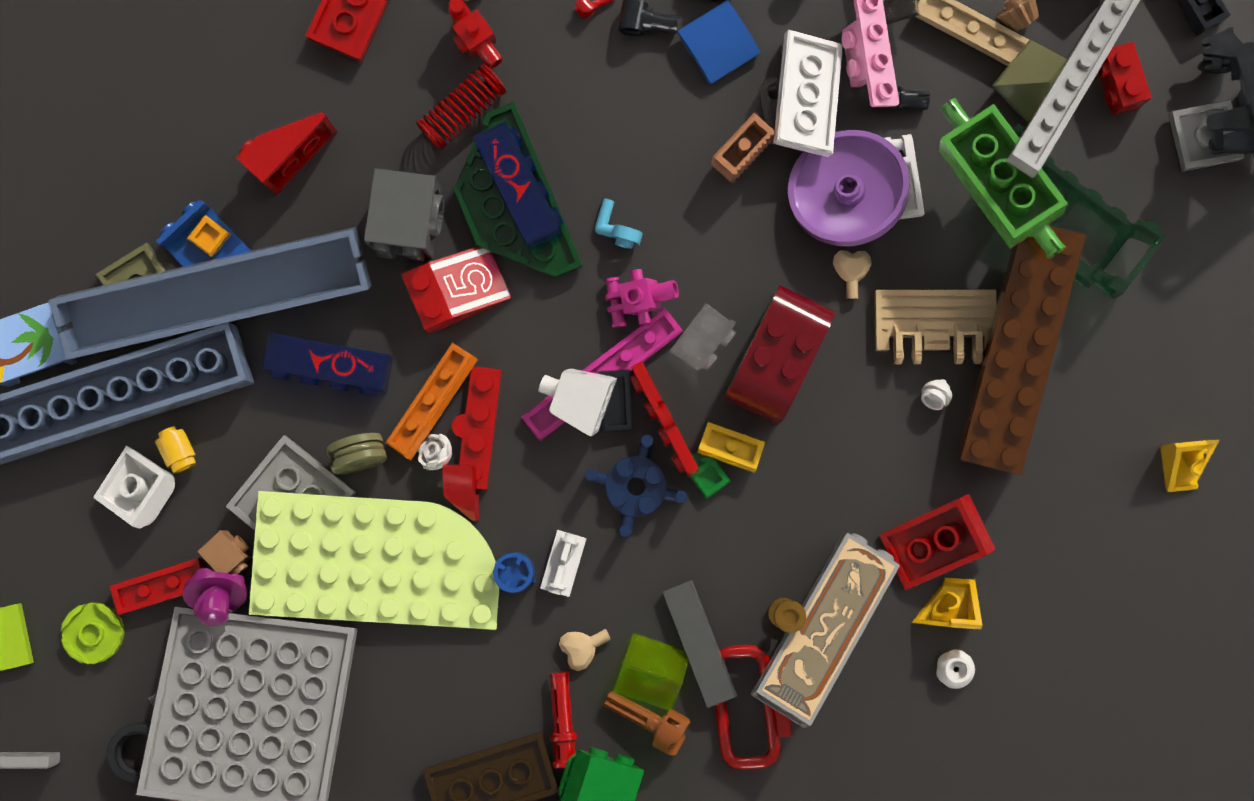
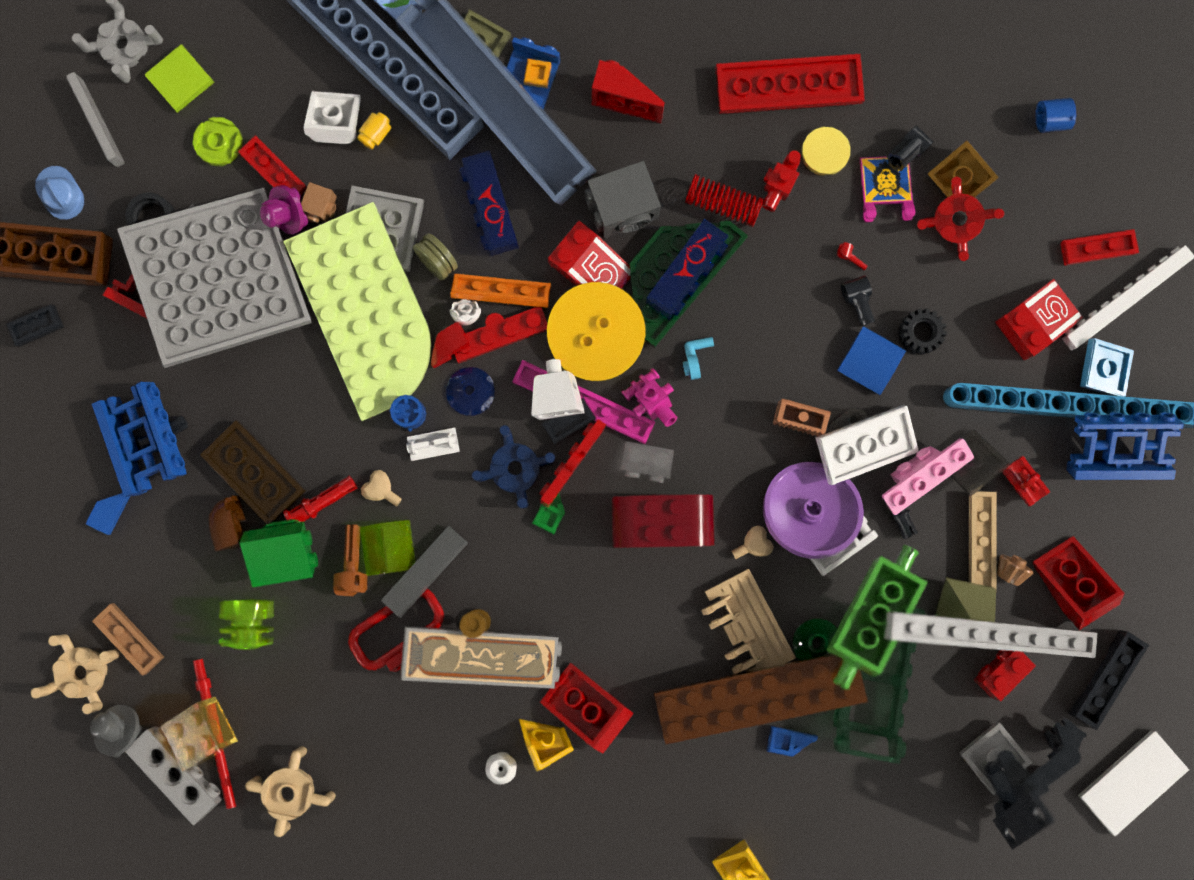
camera: 60 degrees right, 0 degrees up
yellow plate [697,422,765,473] -> none
white plate [921,379,952,410] -> none
none -> clear blue dish [446,367,495,416]
none -> yellow plate [547,282,646,381]
none -> blue tile [767,725,818,757]
none -> dark green dish [792,618,838,660]

